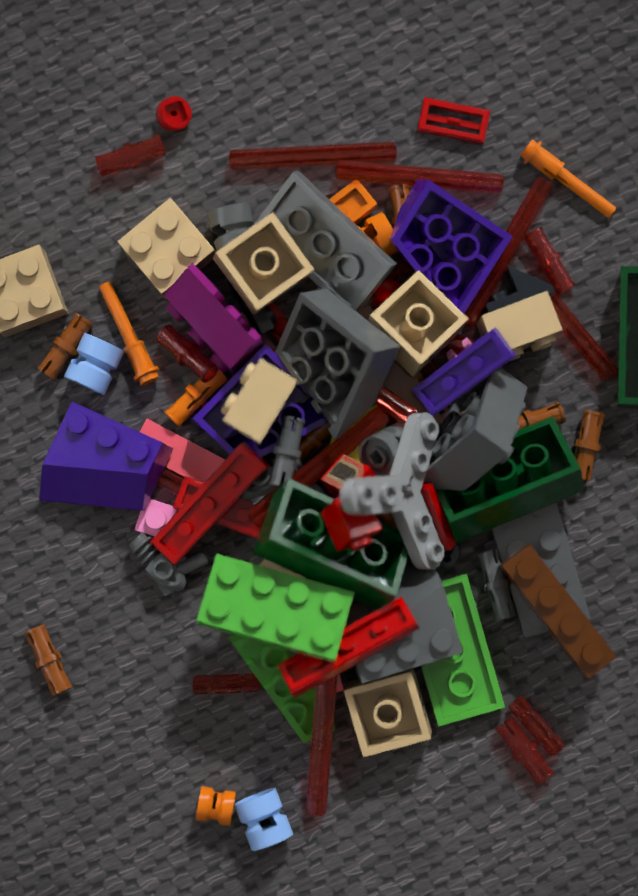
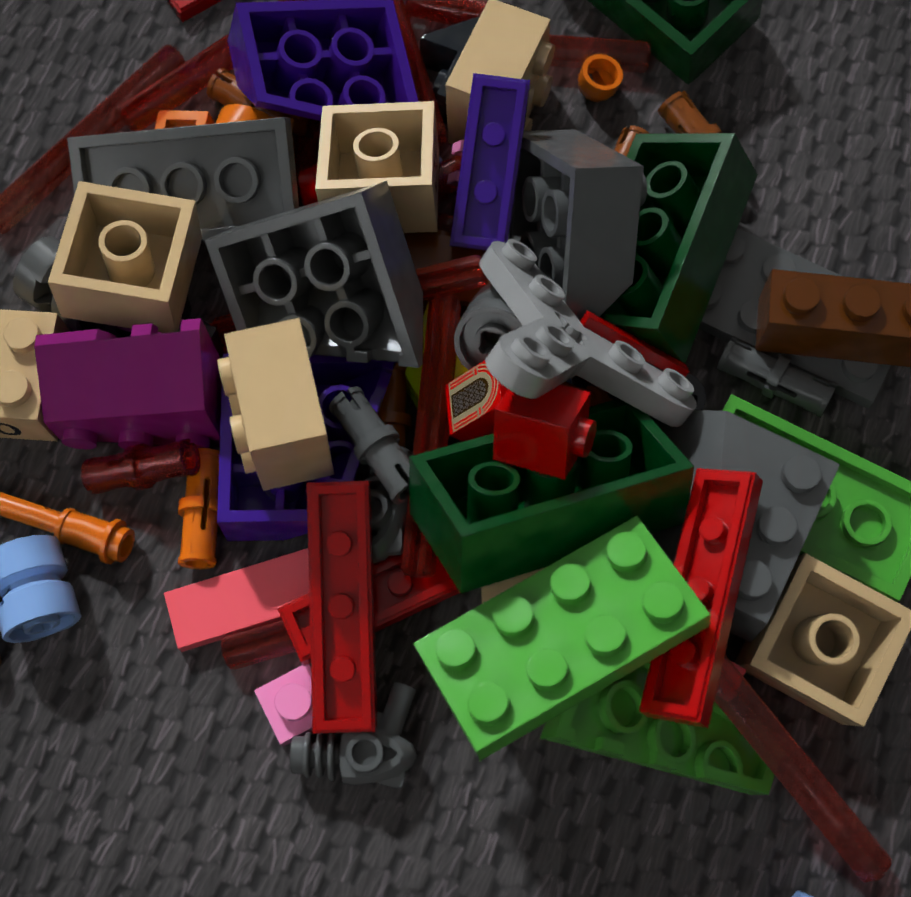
camera: 45 degrees left, 15 degrees down
dark purple wedge [39,402,173,511] -> none
clear red axle [192,673,260,695] -> none
none -> orange hinge [578,54,623,102]

